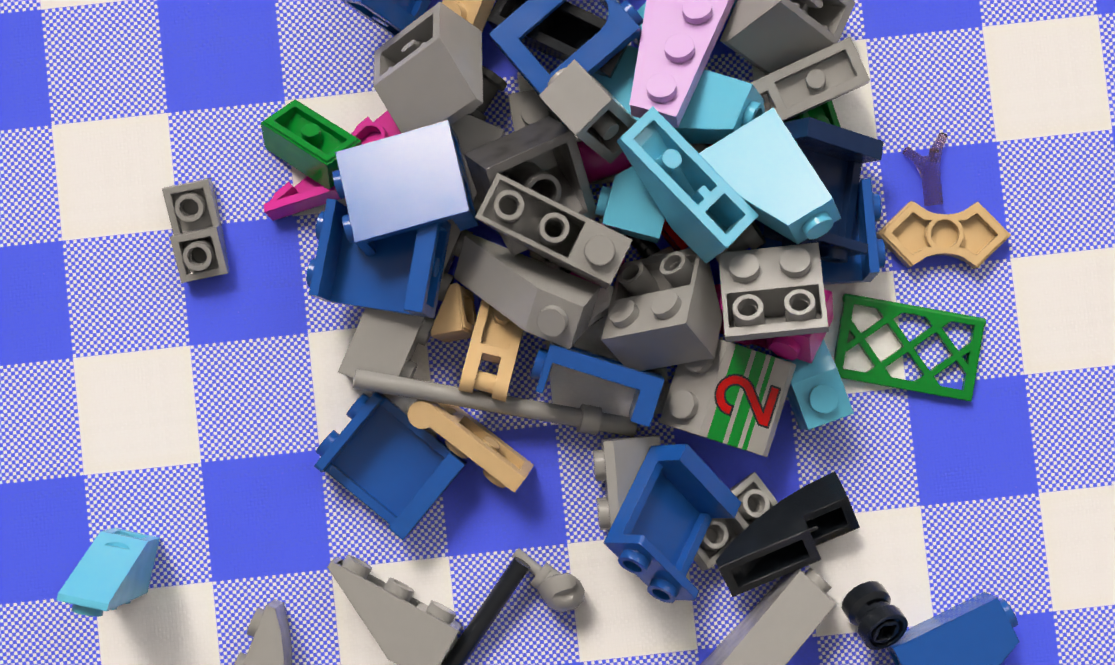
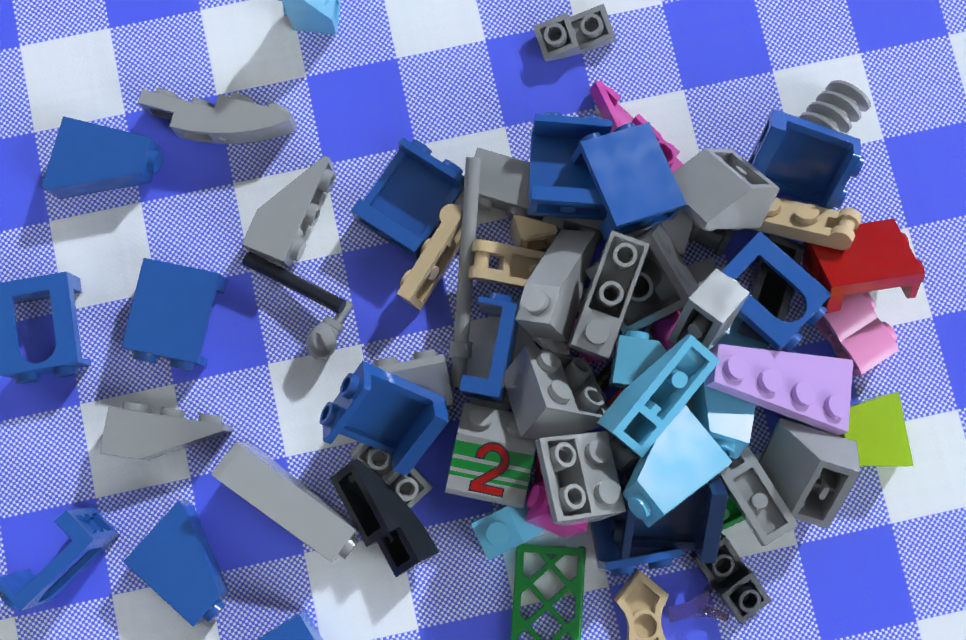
camera: 80 degrees right, 5 degrees down
green slope [261,99,362,189] -> none
black wheel [841,581,908,650] -> none
none -> black slope [689,533,771,624]

